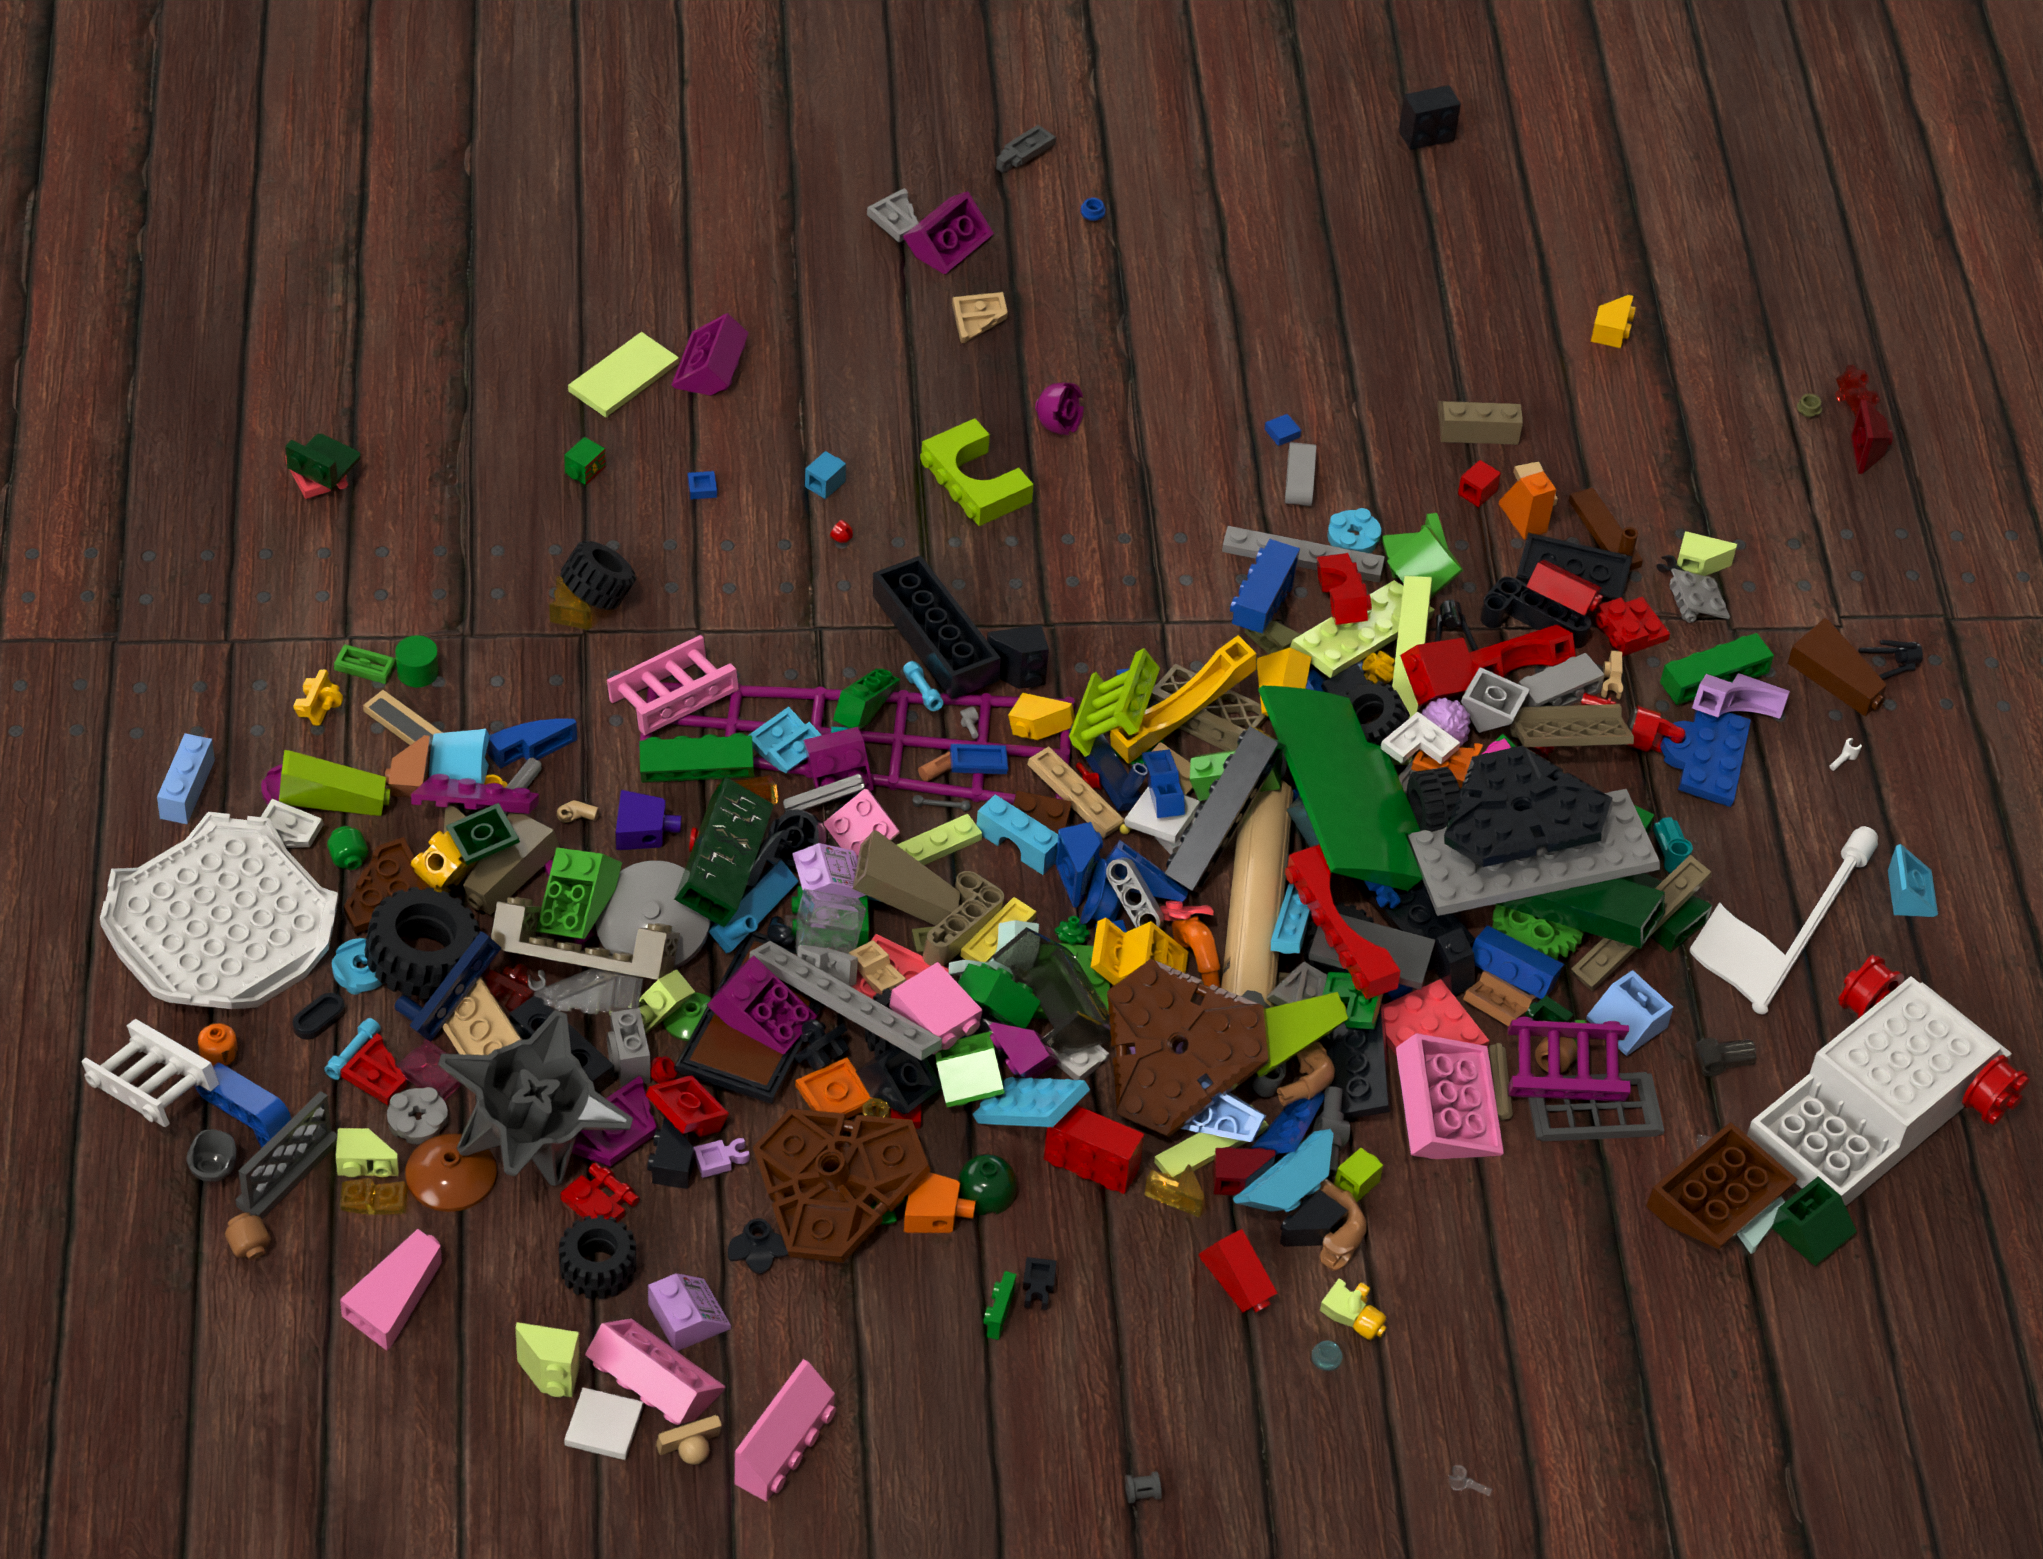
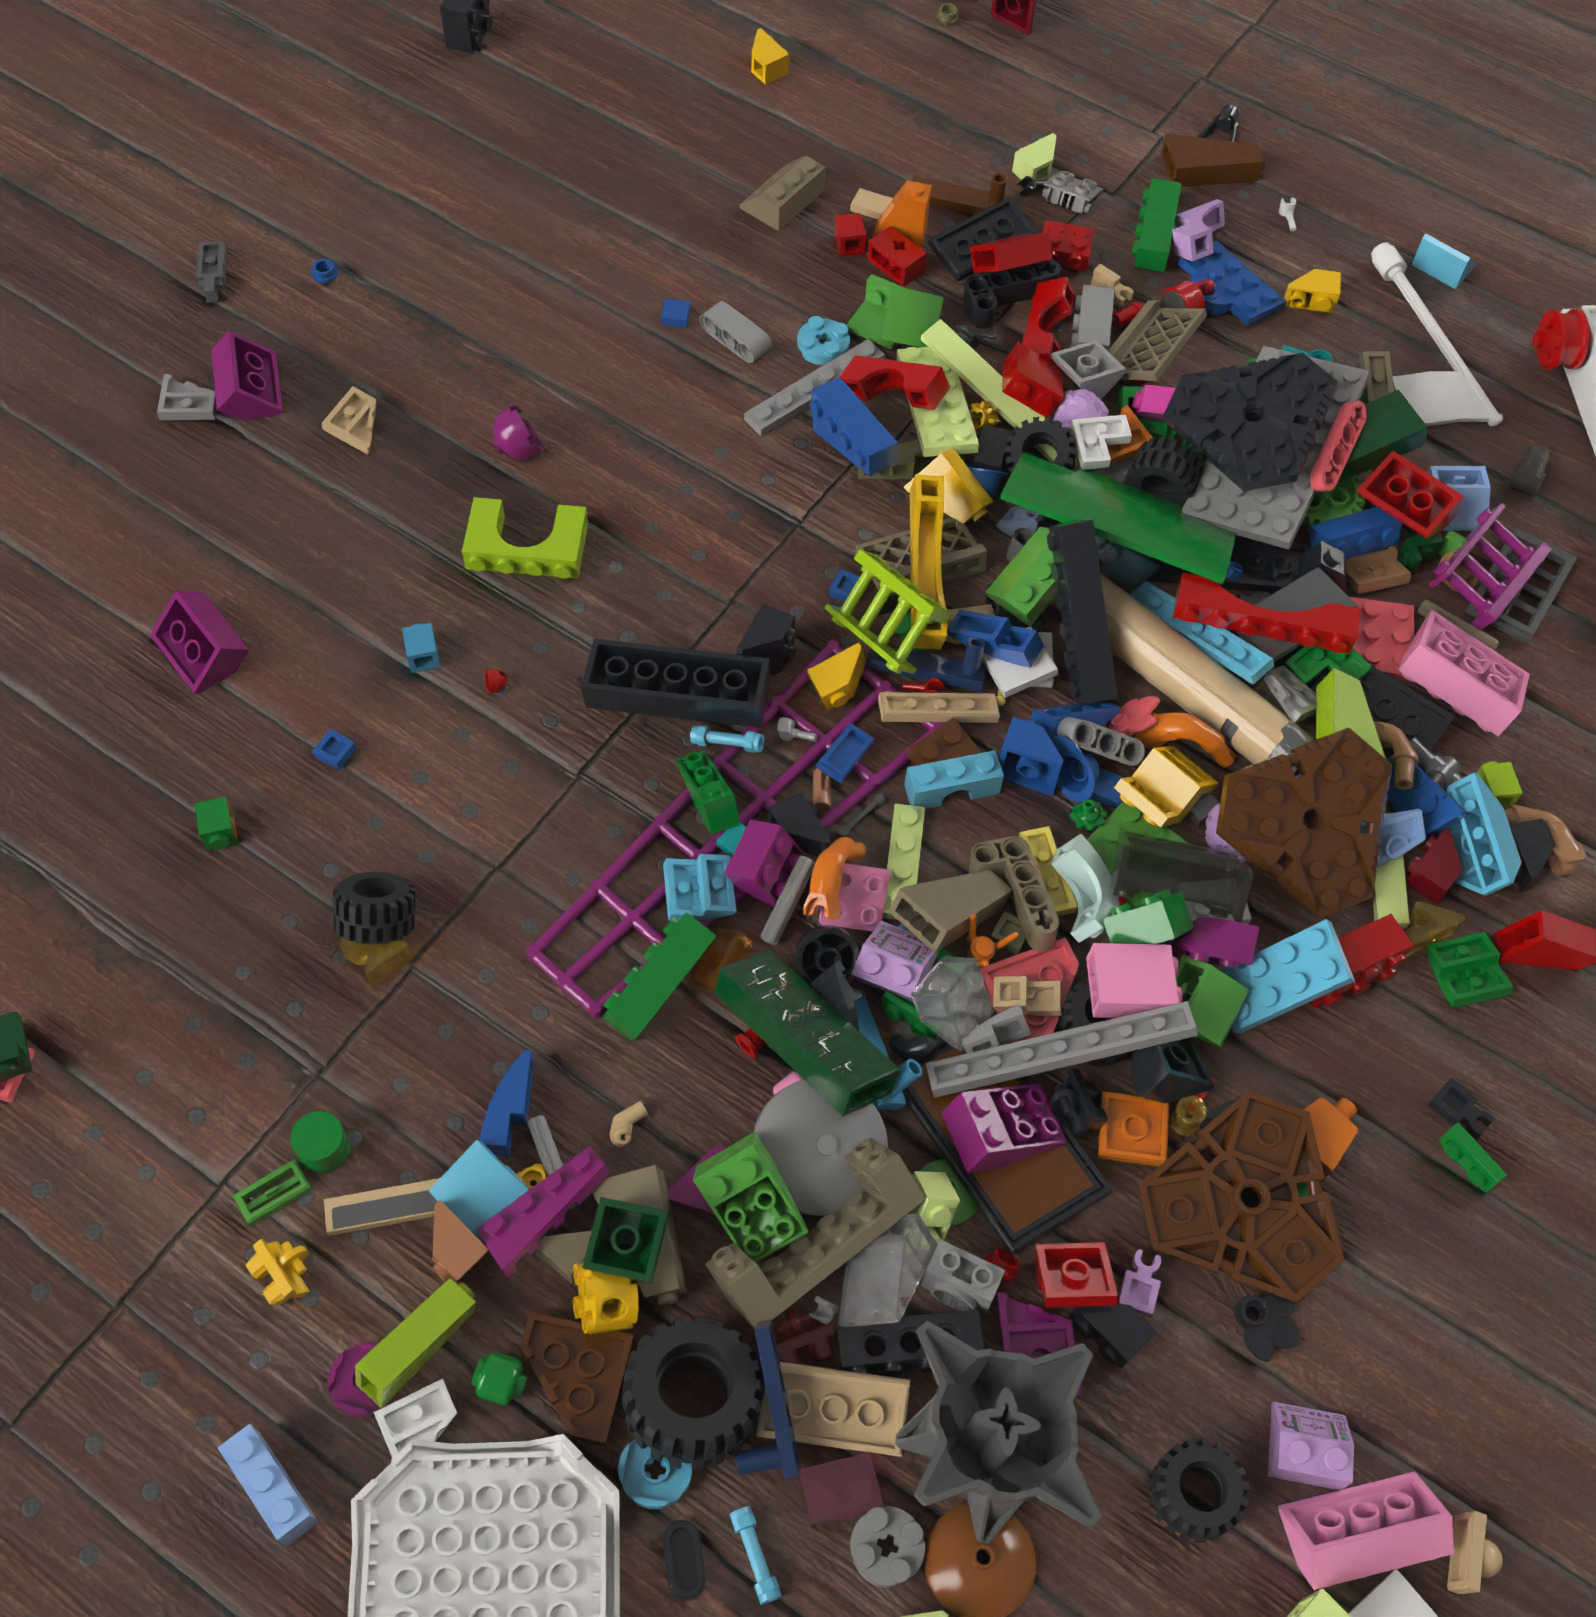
camera: 50 degrees left, 10 degrees up
red wing [340,1033,407,1106] -> none
red plate [560,1162,640,1223] -> none
yellowish green tile [568,332,679,417] -> none
bright pink fence [607,635,739,735] -> none
dark purple torso [616,790,682,850] -> none
bright pink slope [735,1359,836,1502] -> none
dark green cylinder [958,1154,1017,1215] -> none
none -> black slope [768,792,833,856]
none -> orange piece [803,837,866,920]
none -> red brick [867,226,927,287]
none -> orange plant [966,913,1019,970]
none -> yellow slope [1283,269,1341,313]
none -> coral beam [1310,401,1367,492]
none -> red slope [1357,451,1464,539]
none -> green slope [1426,932,1514,1008]

